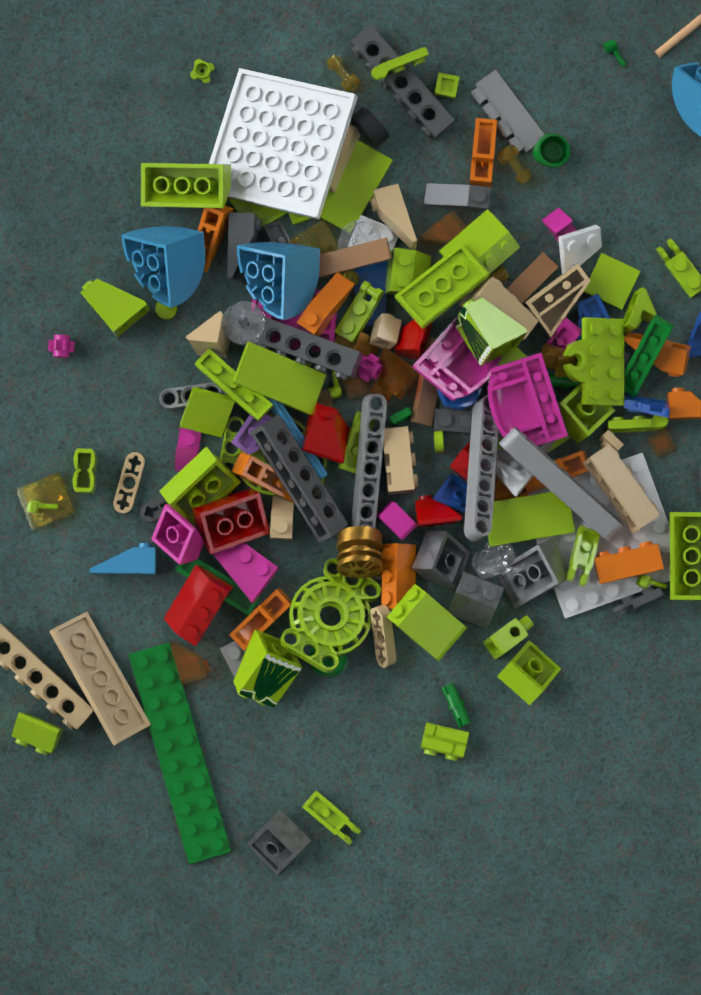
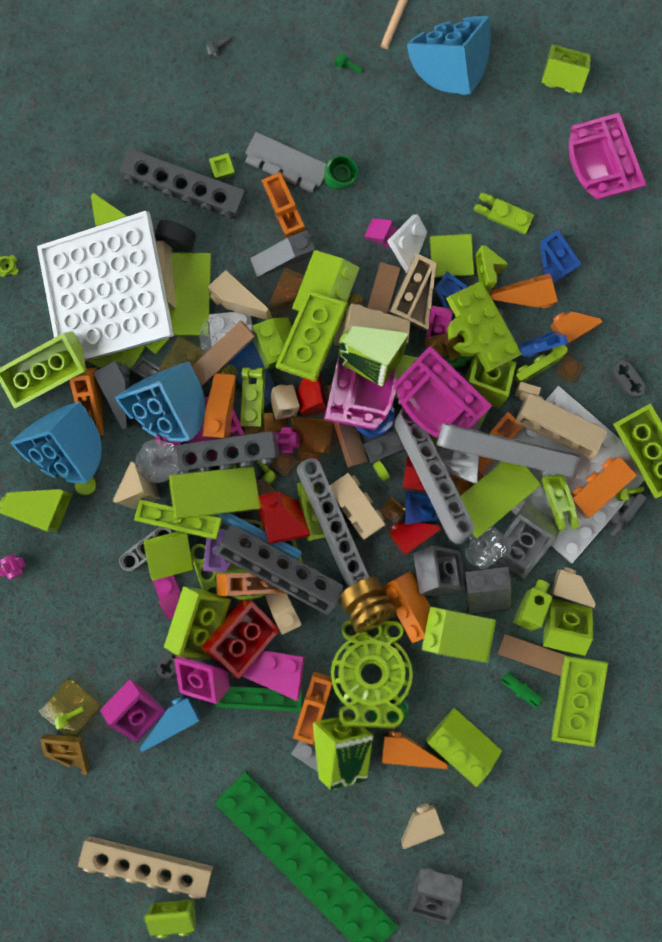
camera: 30 degrees left, 0 degrees up
tan plate [49,612,151,746] -> none
lime brick [72,448,98,494] -> none
tan beam [113,452,145,514] -> none
red slope [164,564,233,646] -> none
clear orange slope [170,641,211,685] -> none
lime hinge [302,790,361,845] -> none
clear yellow bar [326,54,361,93] -> none
tan beam [370,605,396,668] -> none
lime hinge [371,47,429,81] -> none
dark pink slope [376,501,417,540] -> none
green tile [389,407,412,426] -> none
lime brick [420,722,469,761] -> none
clear yellow bar [498,145,532,185] -> none
green plate [624,315,675,397] -> none
none -> pearl gold wing [40,734,90,775]
none -> lime slope [91,193,127,226]
none -> dark pink slope [100,679,166,742]
none -> clear orange plate [380,496,405,524]
none -> orange slope [382,731,448,769]
none -> tan slope [401,803,444,849]
none -> lime slope [426,707,502,787]
none -> medium nougat tile [497,634,564,676]
none -> tan slope [550,567,596,608]
none -> lime tile [551,655,608,747]

